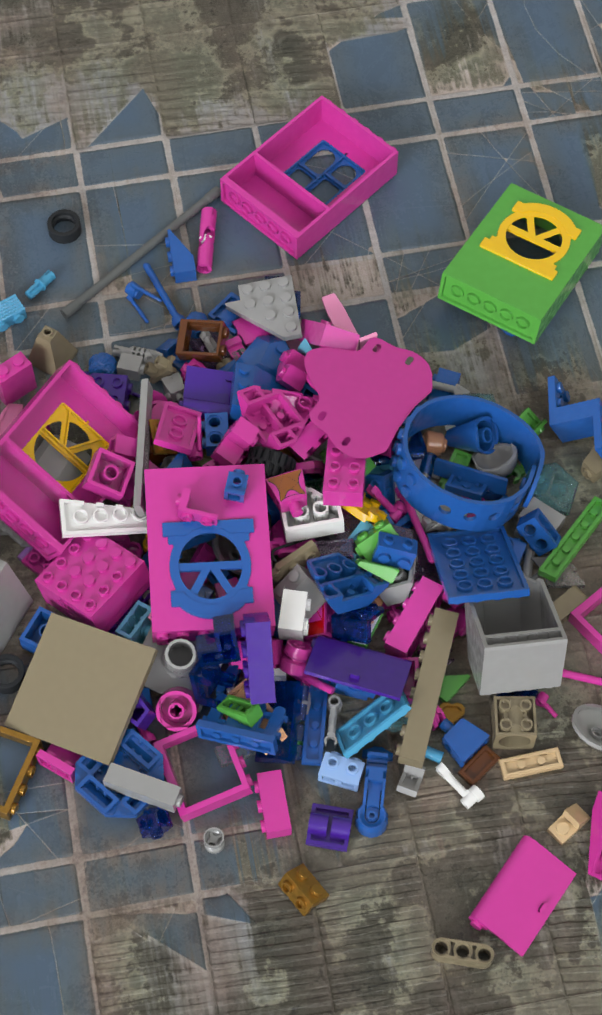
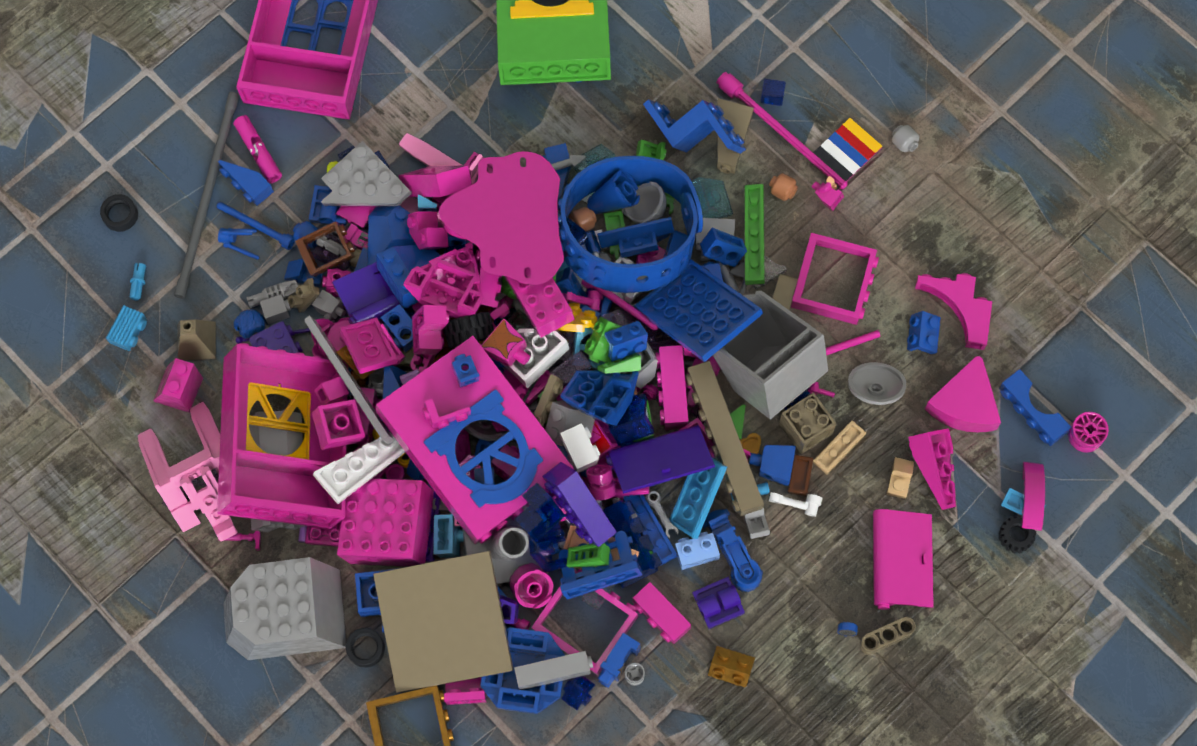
camera: 30 degrees left, 10 degrees up
none -> blue hips [598,633,641,689]
none -> blue tile [837,622,858,636]

